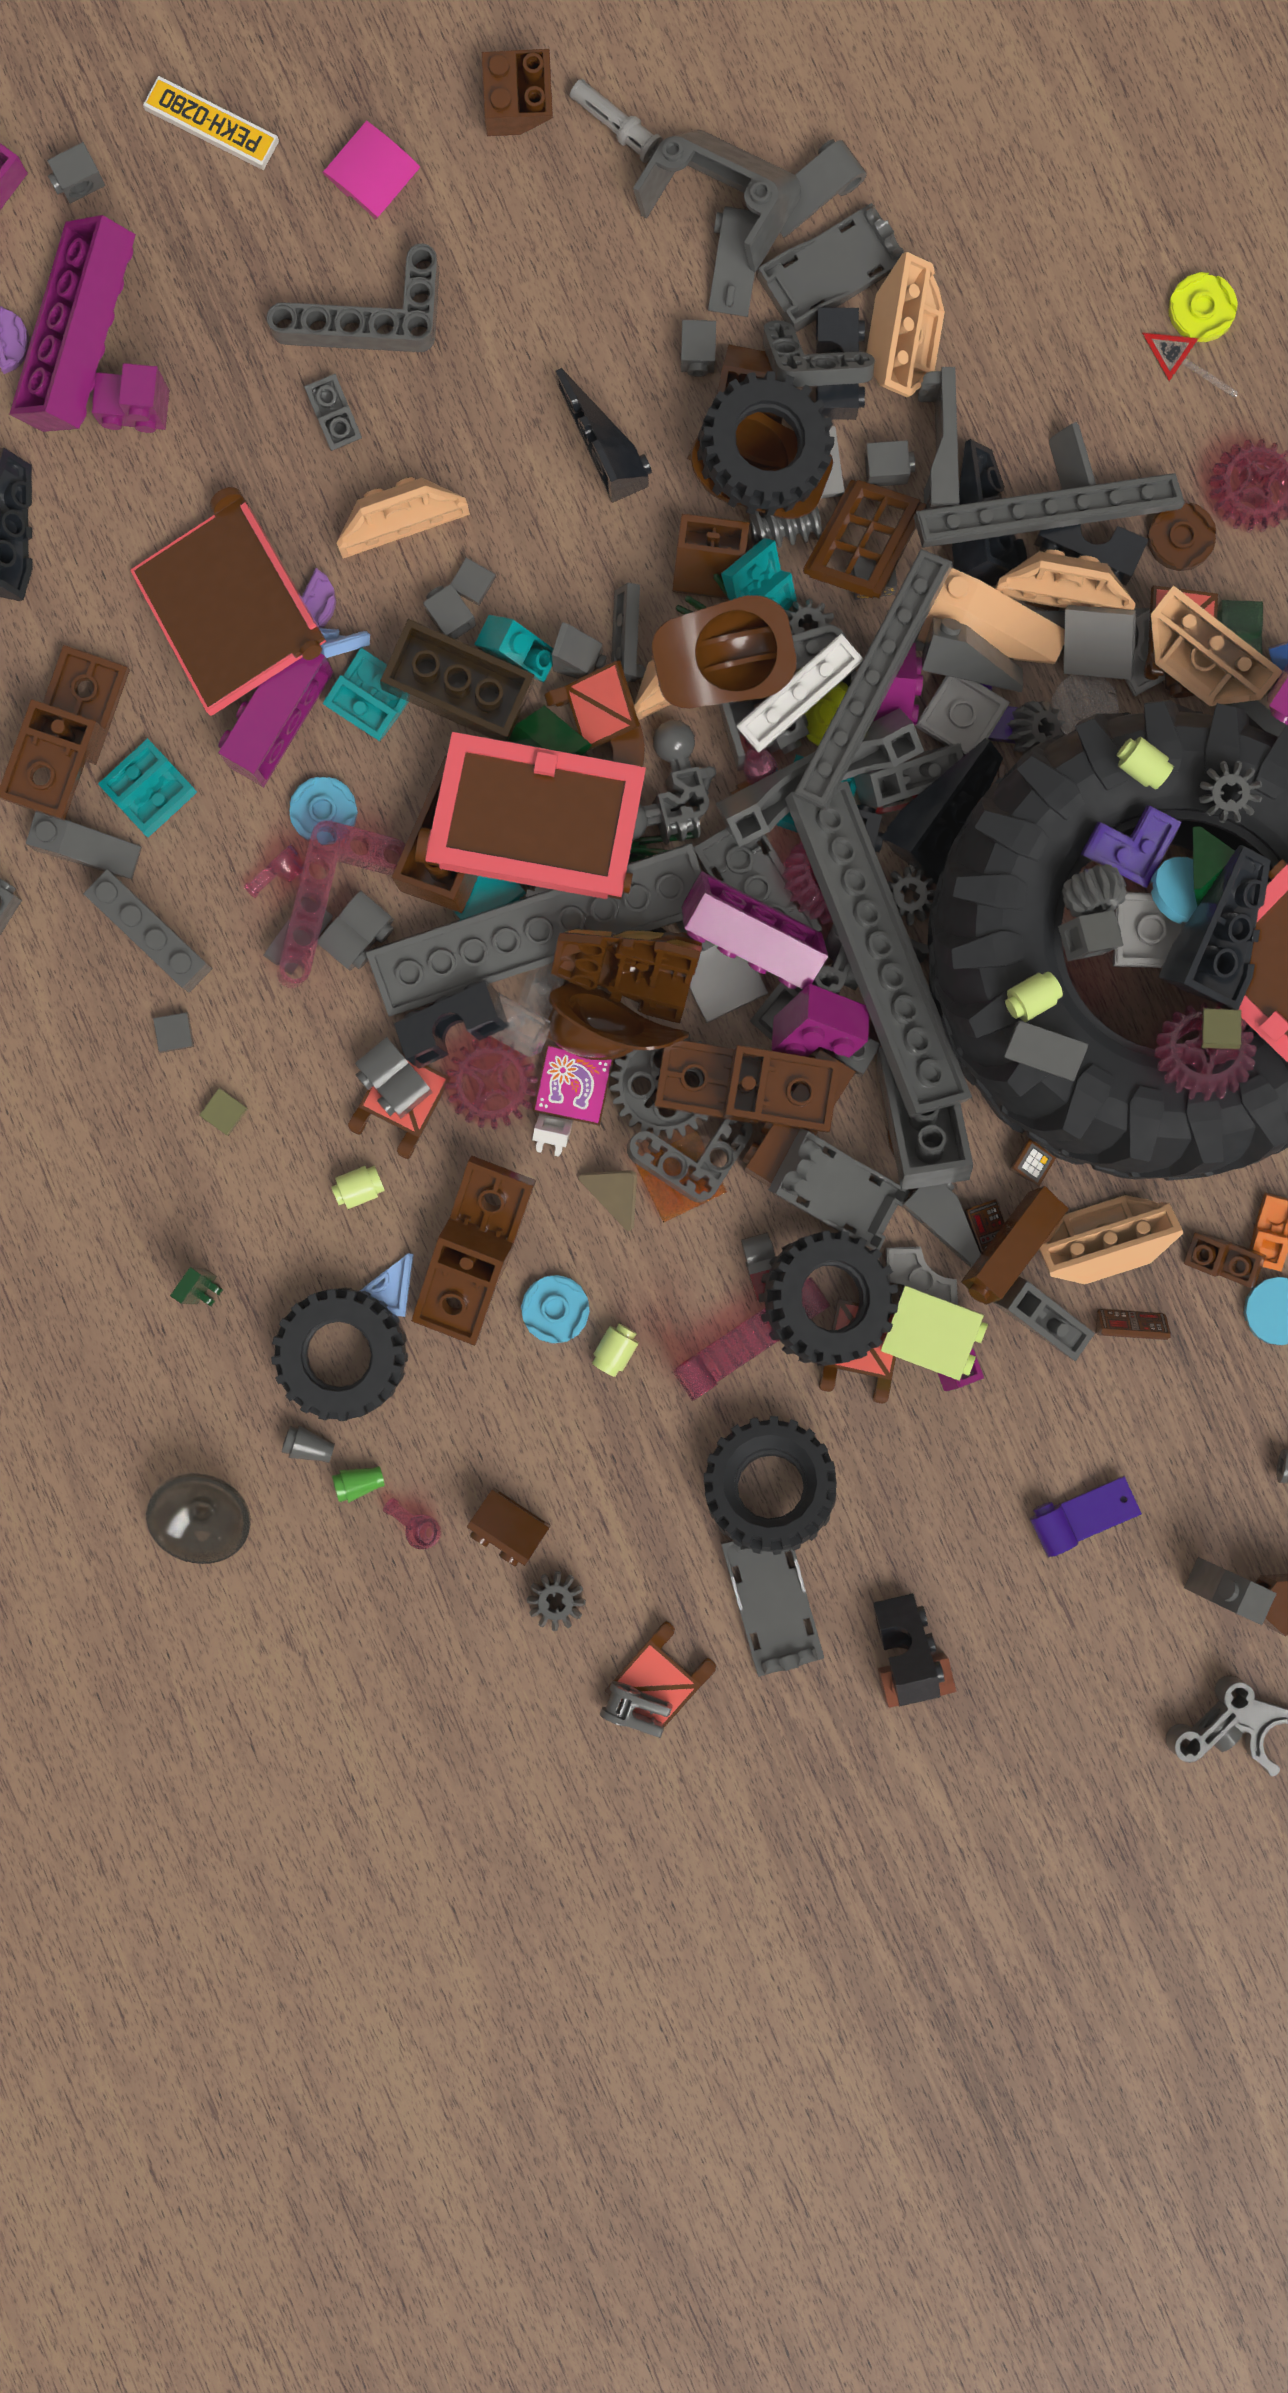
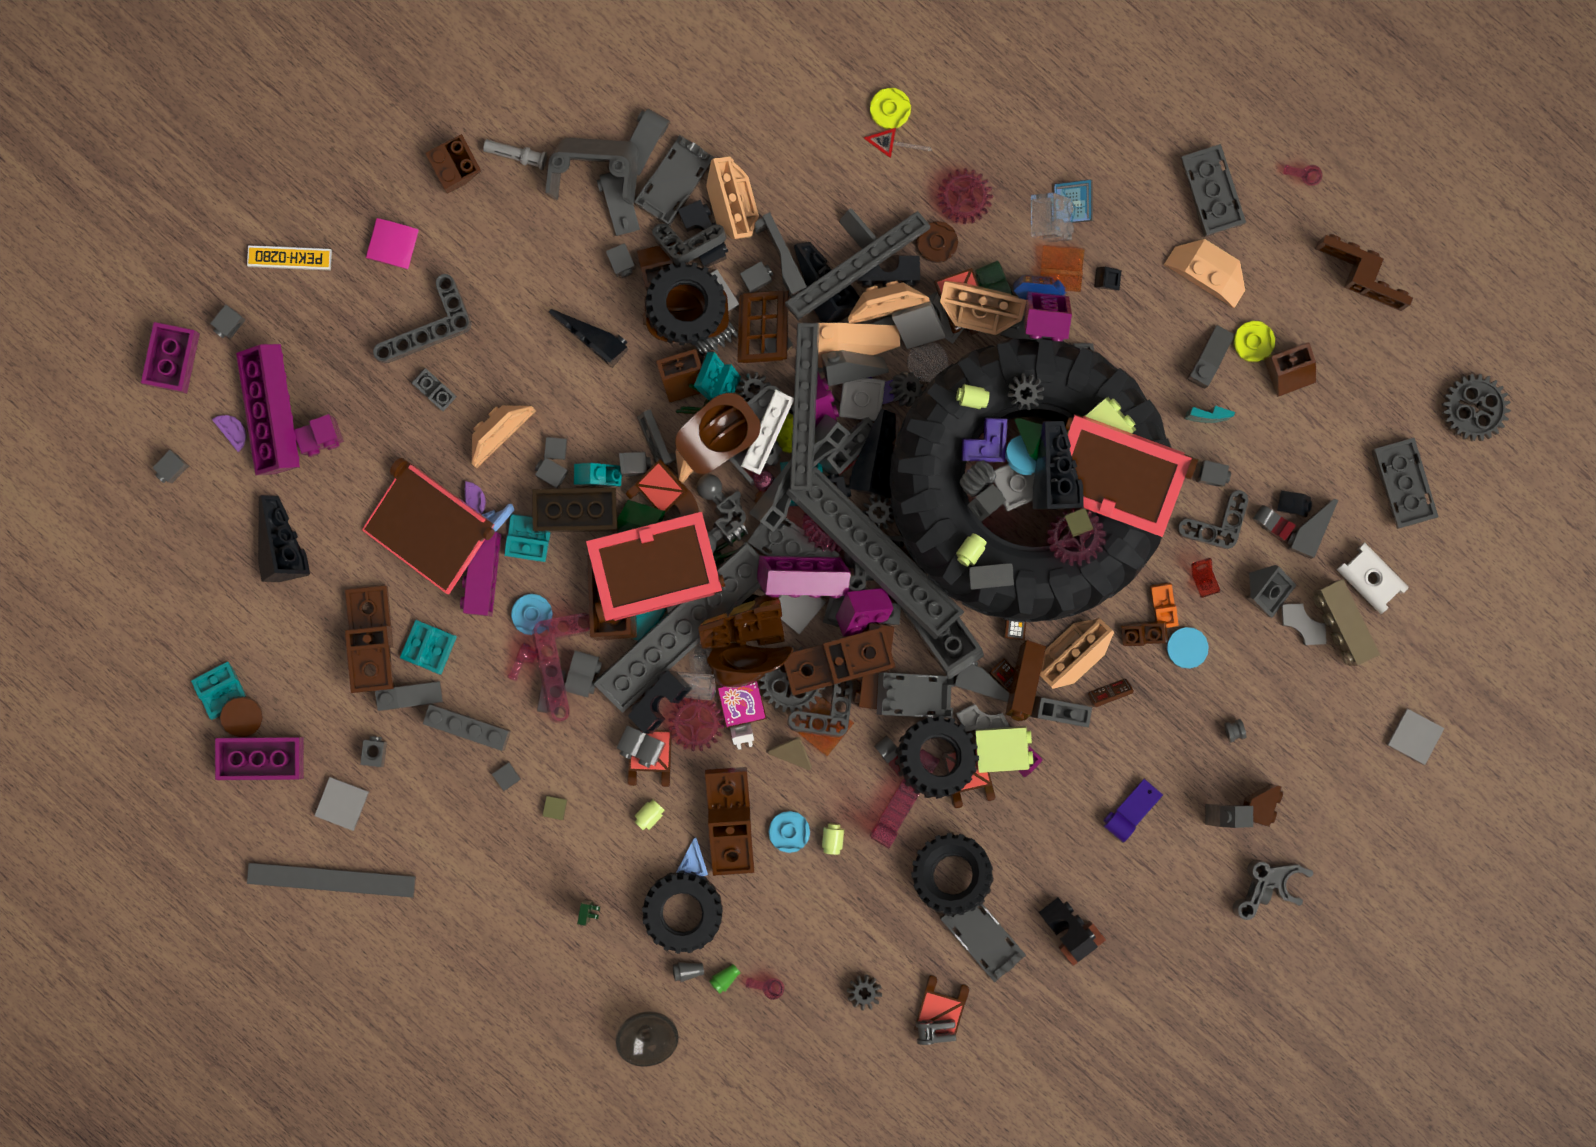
camera: 30 degrees left, 0 degrees up
reddish brown slope [467,1488,551,1567] -> none

